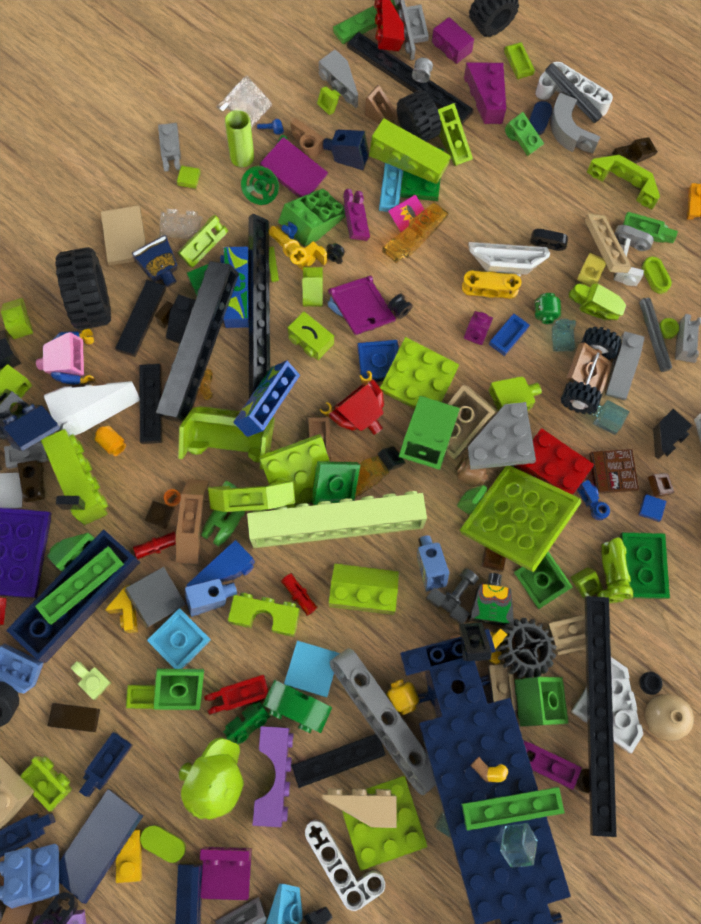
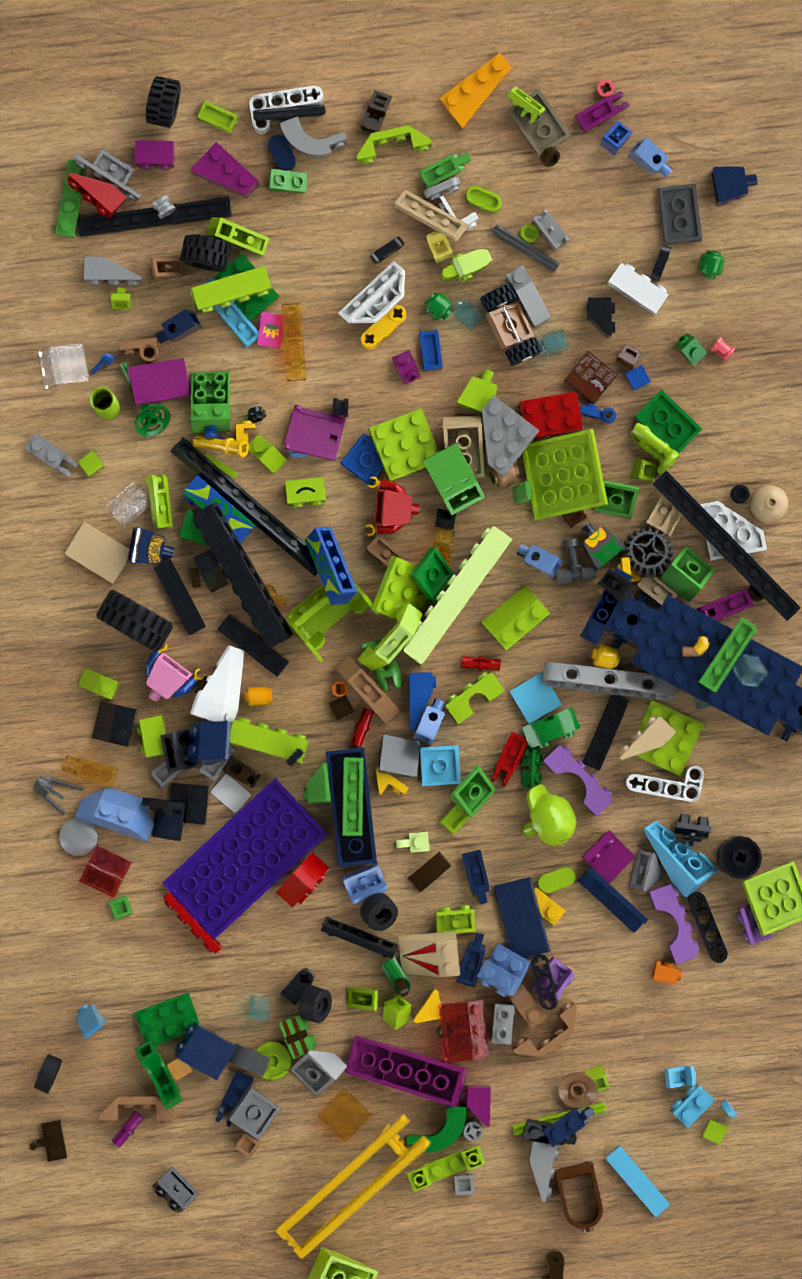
camera: 50 degrees left, 15 degrees up
magenta hinge [343,189,370,241] -> none

